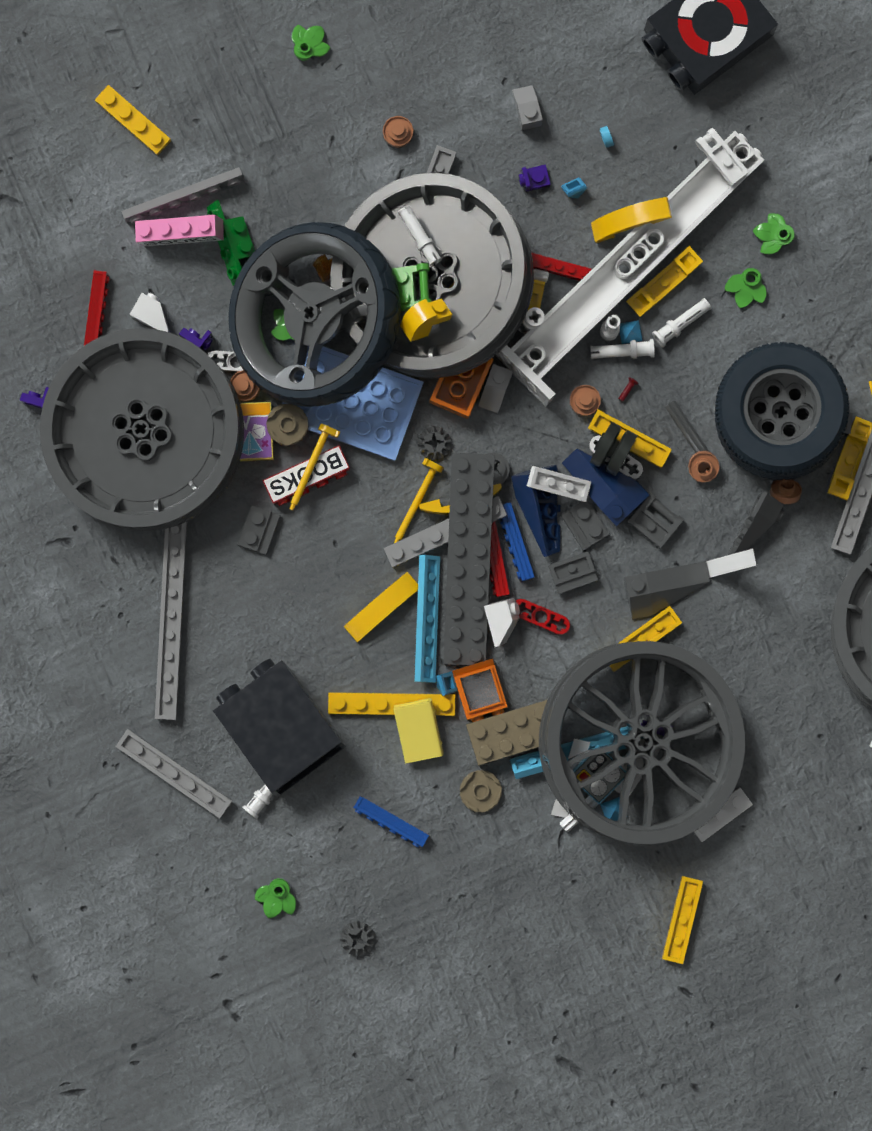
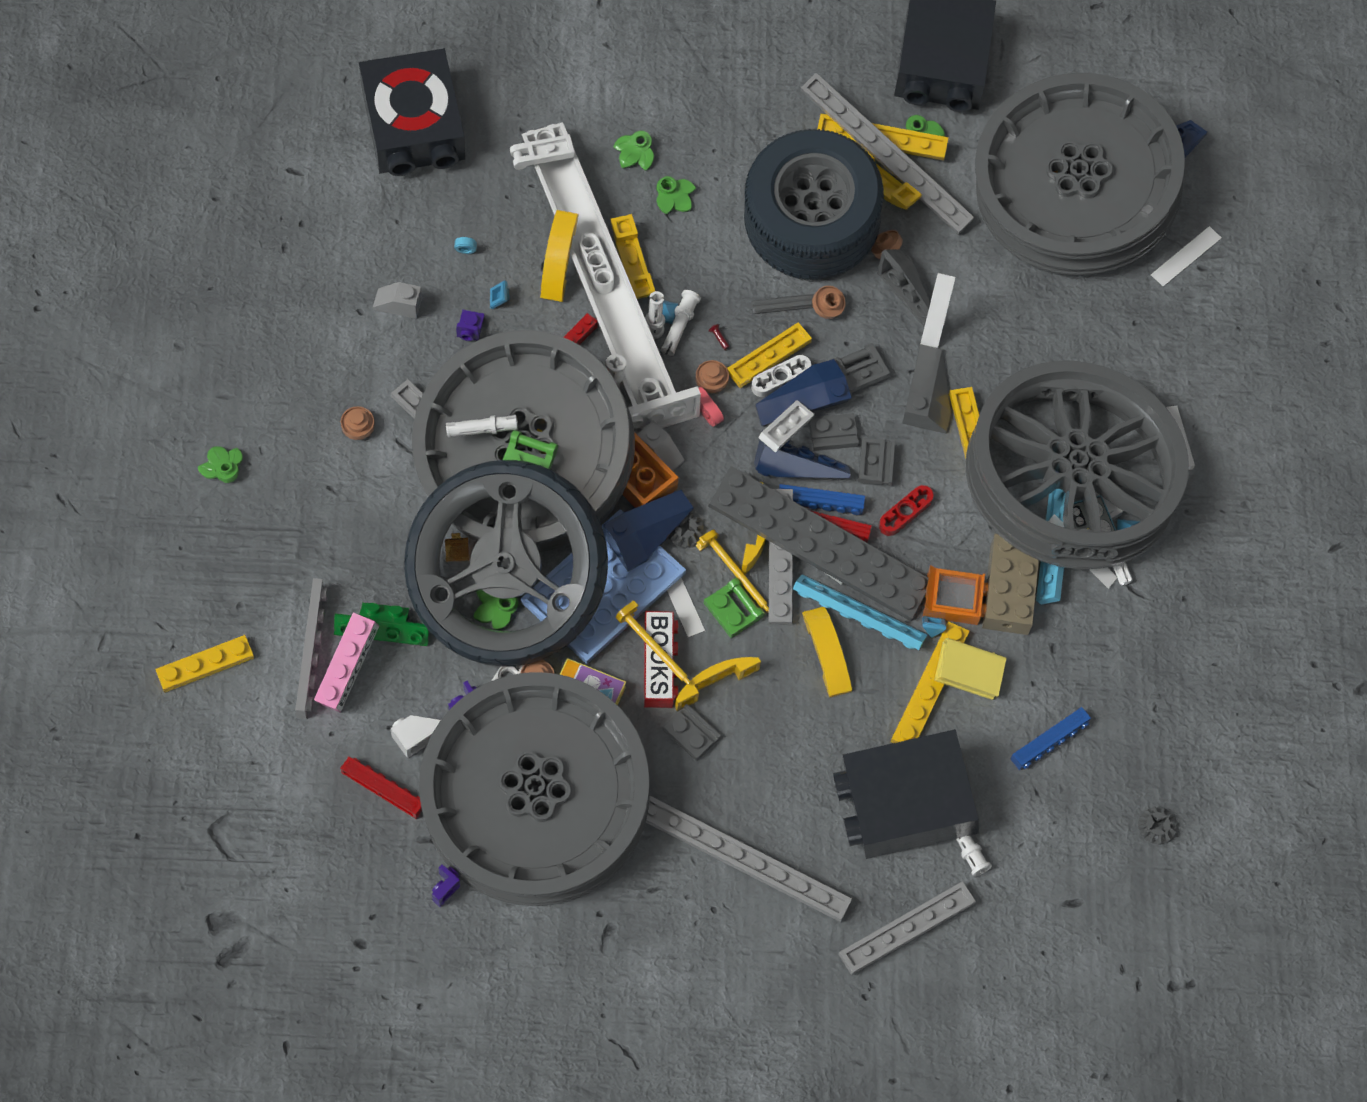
camera: 70 degrees left, 20 degrees down
bright green plate [255,878,296,918] -> none
dark tan tile [266,404,308,446] -> none
yellow brick [400,298,452,342] -> none
dark tan tile [460,770,502,812] -> none
white slope [484,598,520,647] -> none
pearl dark grey wheel [590,421,638,476] -> none
white pin [652,298,712,348] -> none
yellow plate [662,876,703,964] -> none
none -> dark blue wedge [603,490,694,572]
none -> white sticker [667,553,705,637]
none -> yellow slope [675,657,761,711]
none -> coral beam [699,387,724,427]
none -> bright green plate [704,578,765,638]

